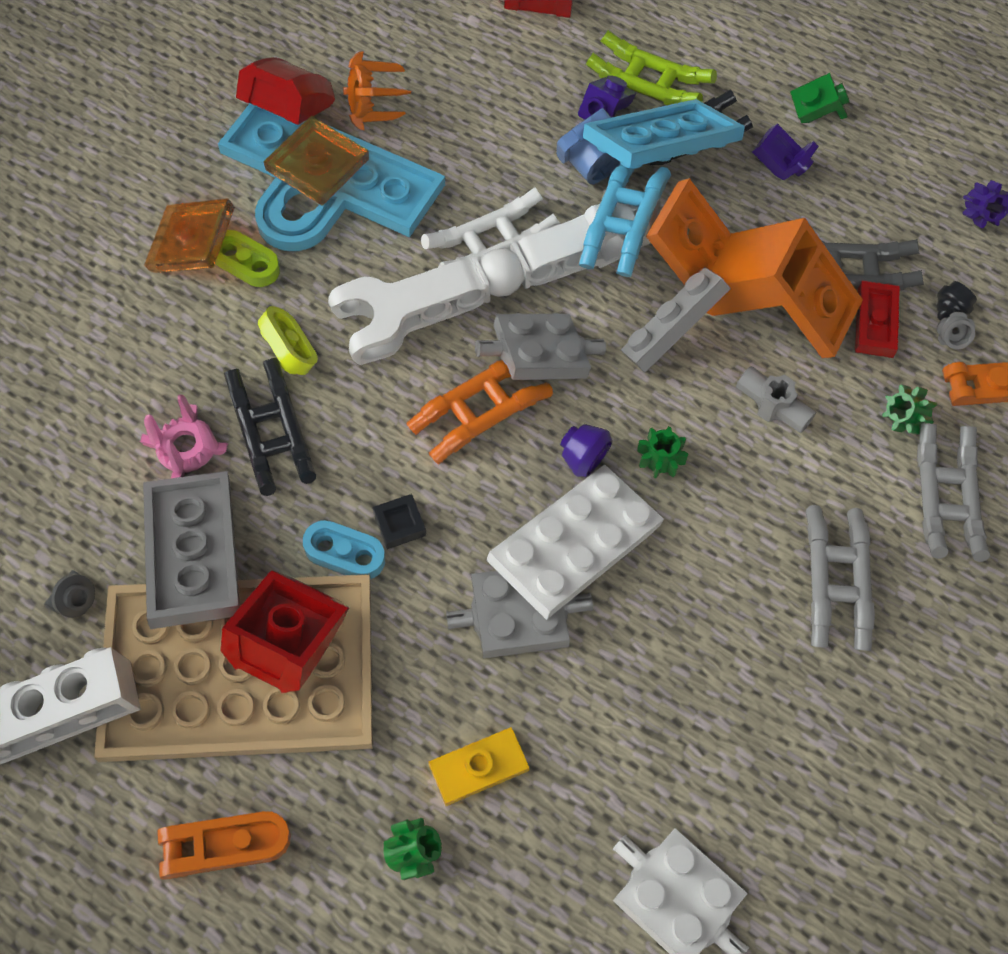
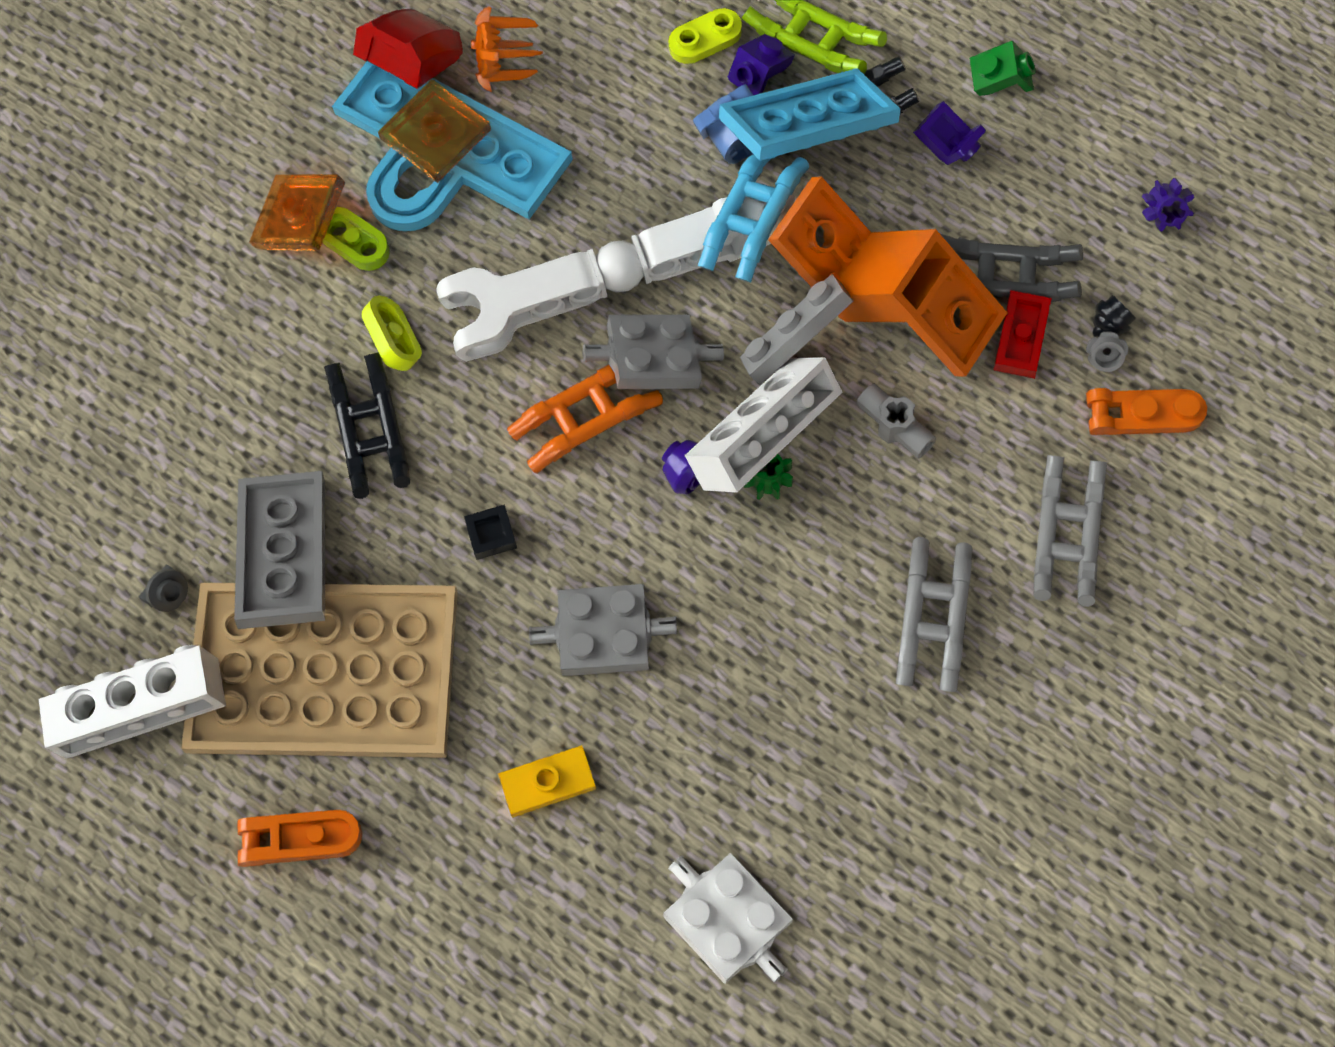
camera: 15 degrees right, 5 degrees up
bright pink piece [140,394,228,478] -> none
red slope [221,570,349,693] -> none
medium azure plate [303,520,385,579] -> none
green gear [383,818,442,880] -> none
white piece [421,187,560,267] -> none
white plate [486,465,664,620] -> none
green gear [882,384,937,435] -> none
none -> neon yellow plate [668,8,742,64]
none -> white brick [685,357,842,492]

